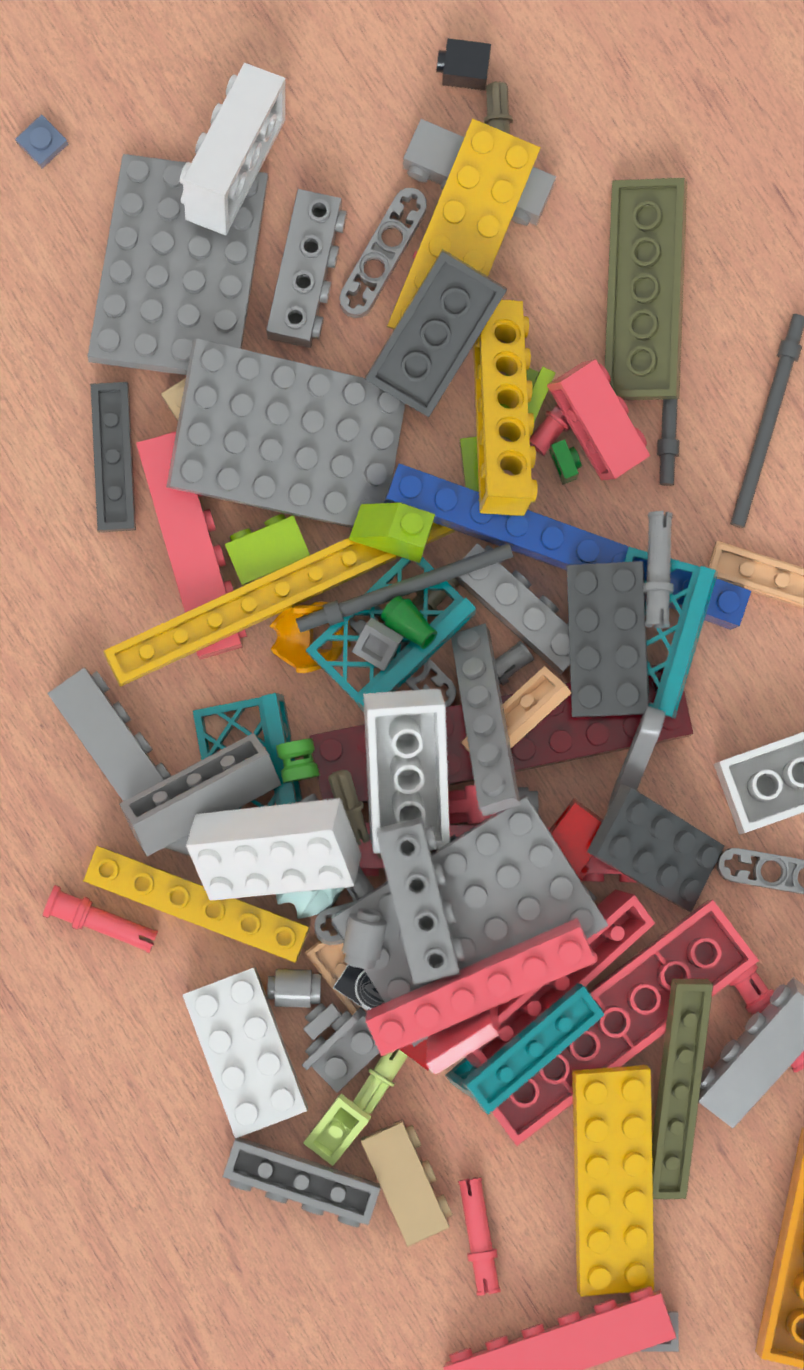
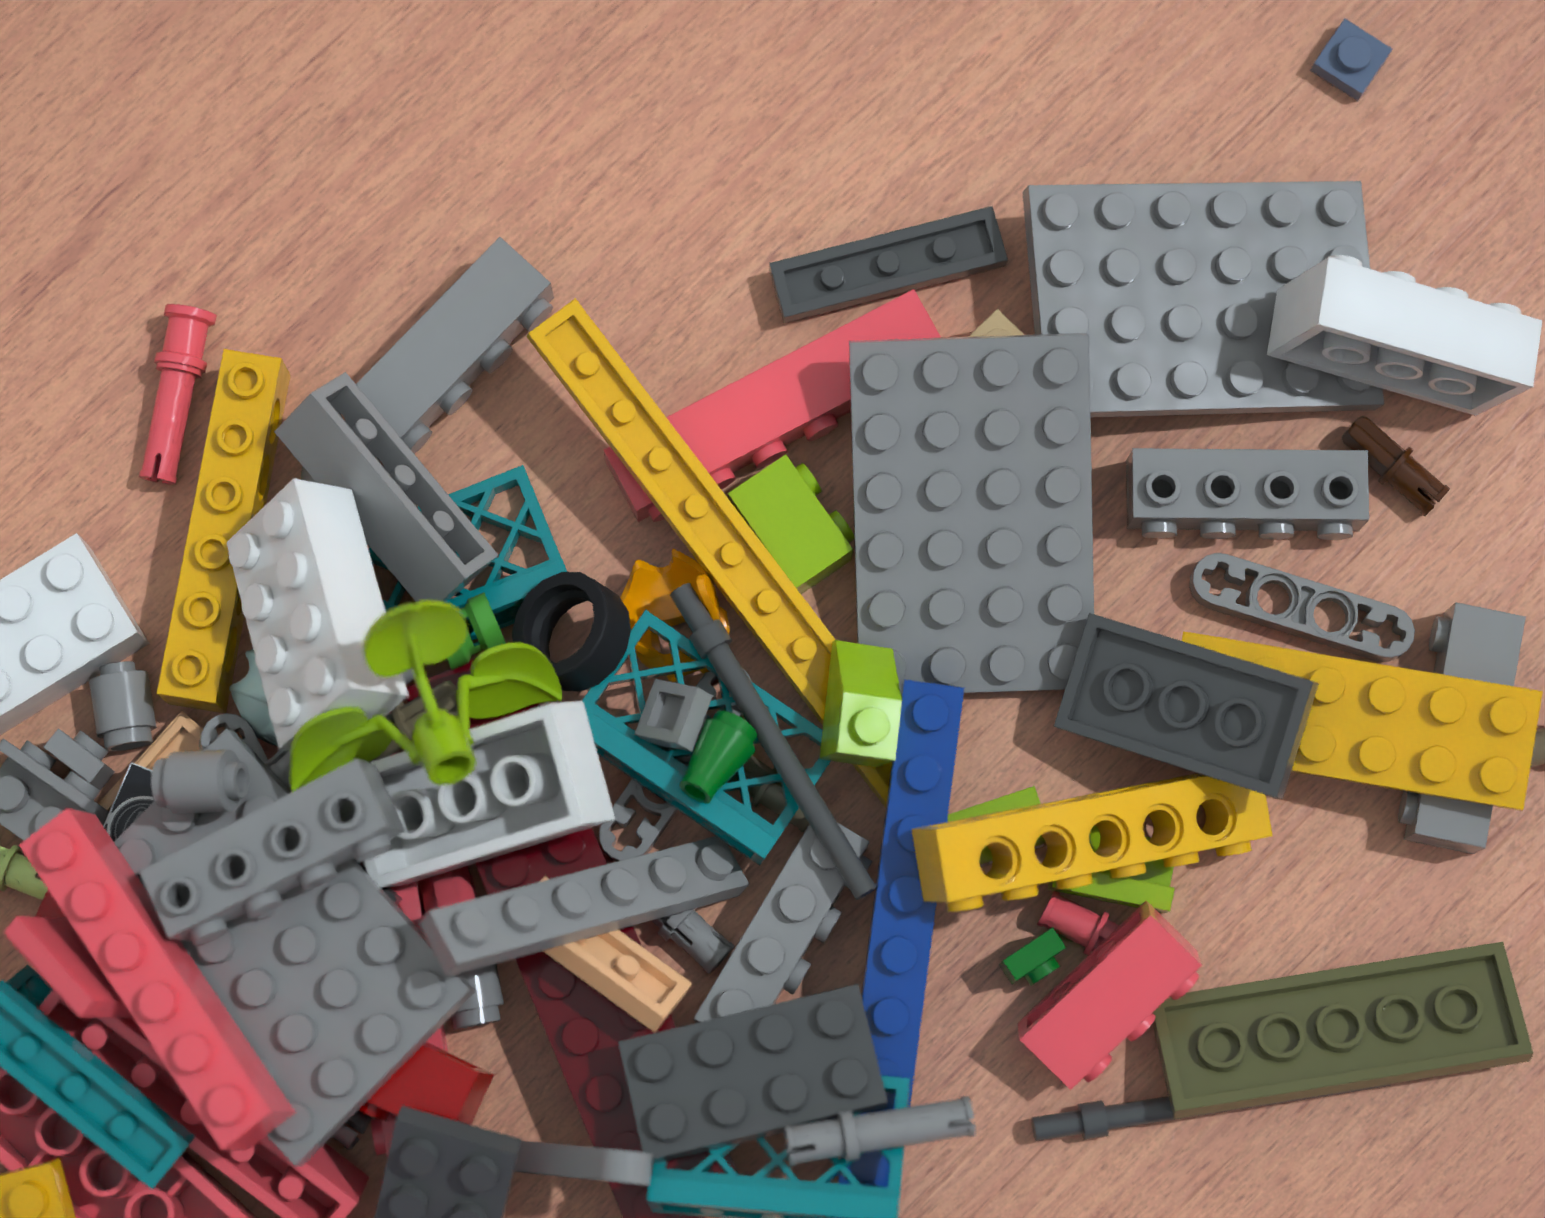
camera: 80 degrees right, 5 degrees down
none -> lime plant [289,600,562,792]
none -> black tyre [512,572,631,692]
none -> reddish brown axle [1342,416,1450,516]

